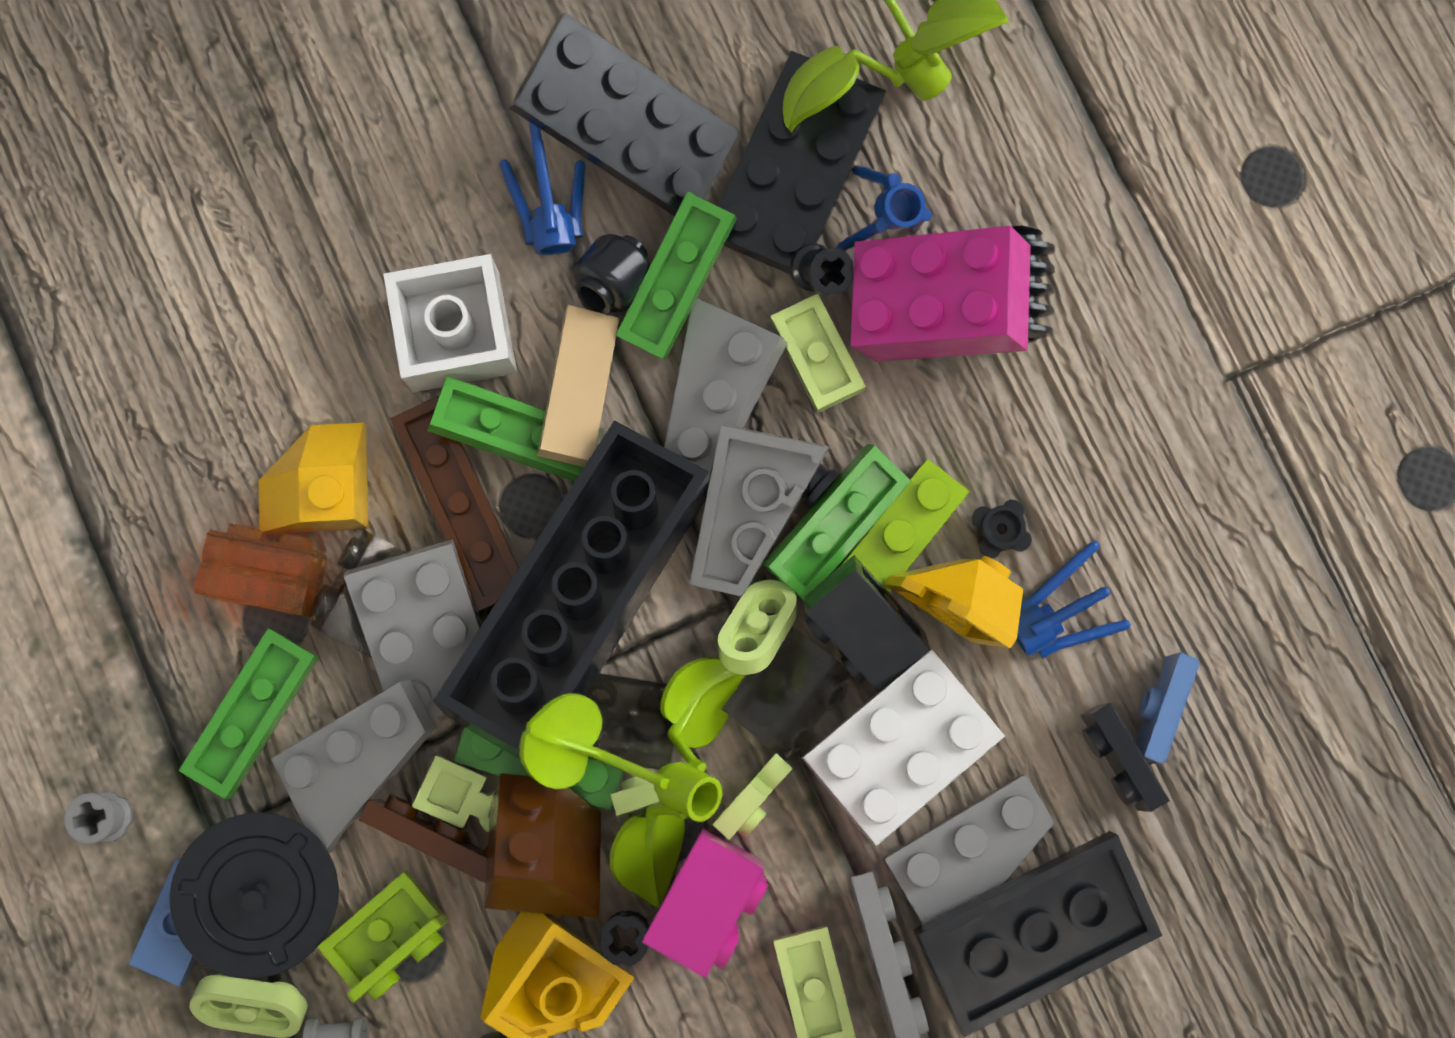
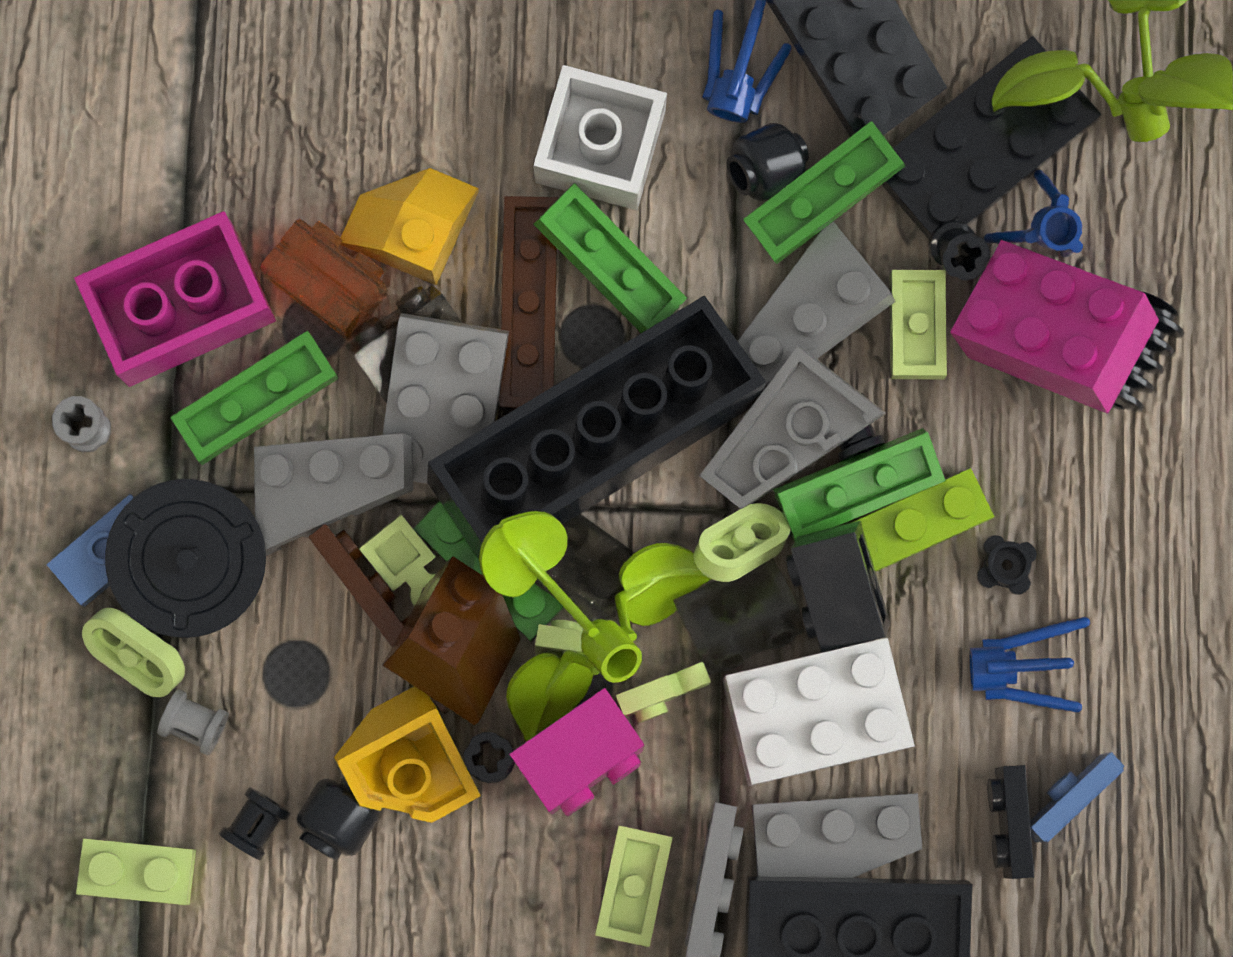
camera: 25 degrees right, 0 degrees up
lime bracket [317,870,450,1003] -> none
tan tile [537,305,619,467] -> none
yellow slope [884,556,1023,649] -> none
none -> dark pink brick [74,211,276,387]

